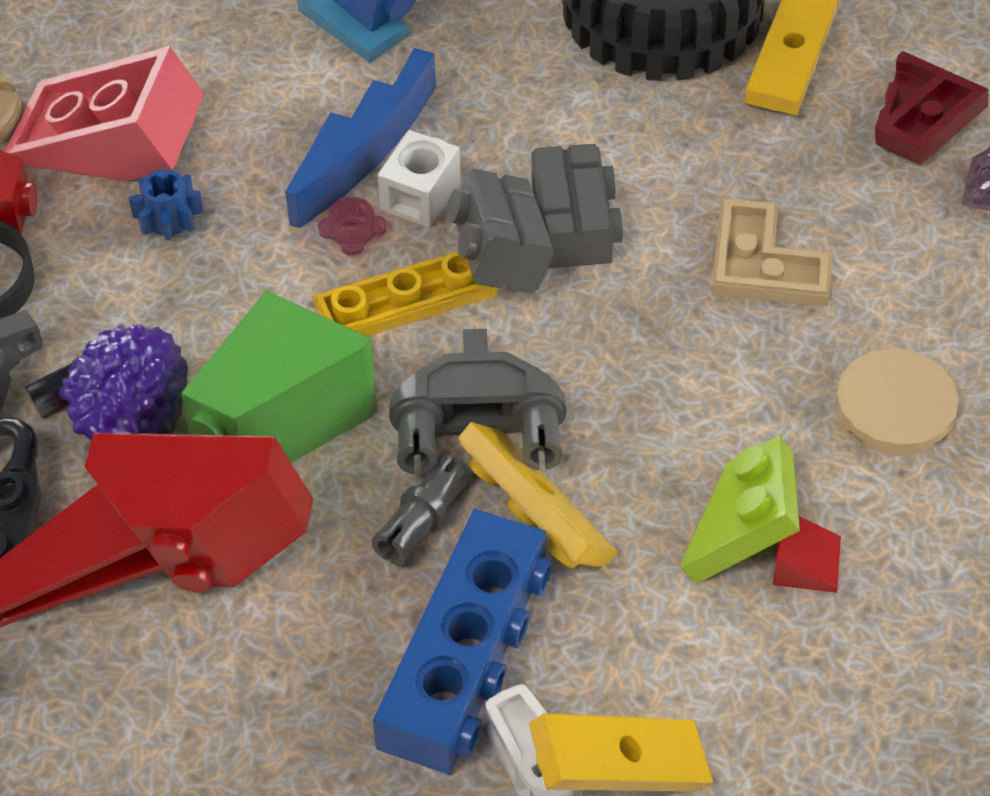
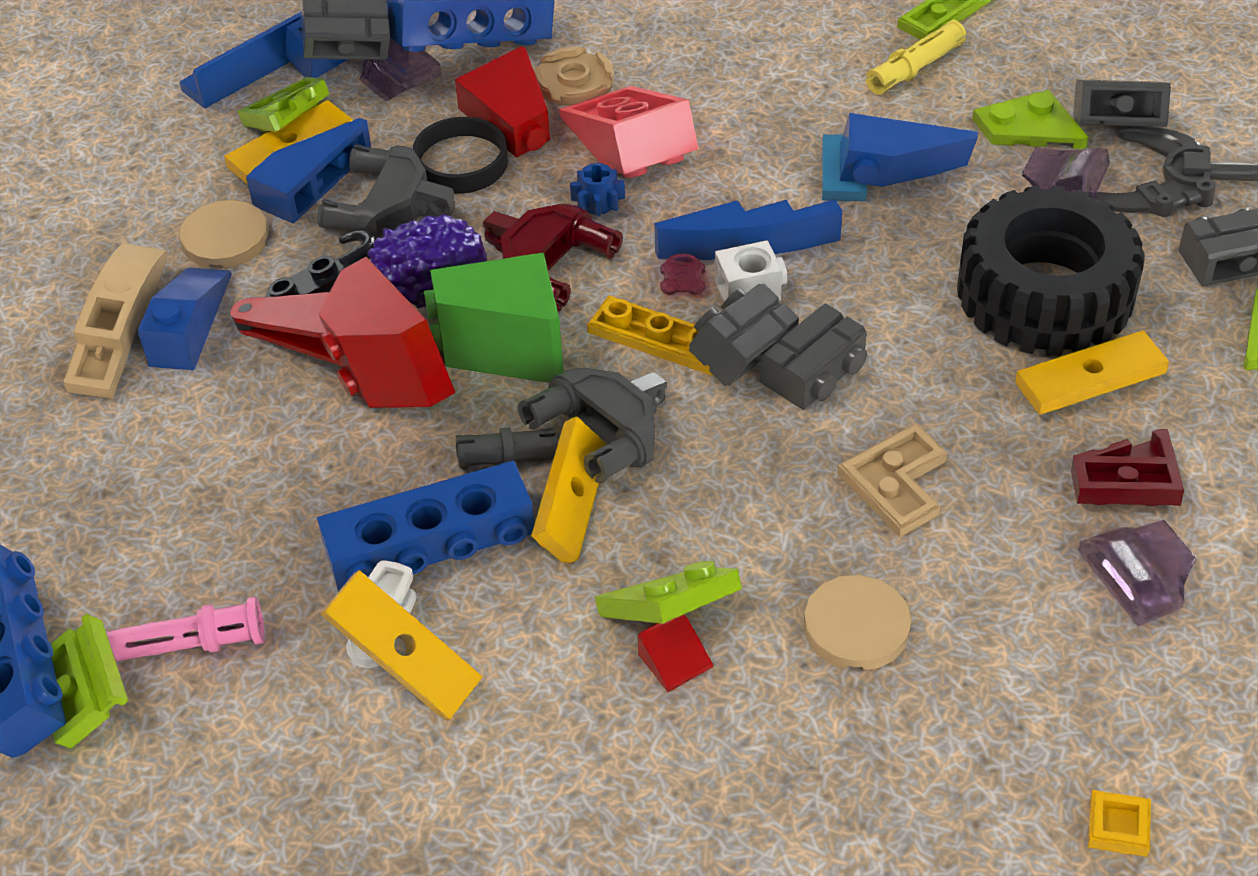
camera: 50 degrees right, 5 degrees down
none -> dark red connector [483,204,623,311]

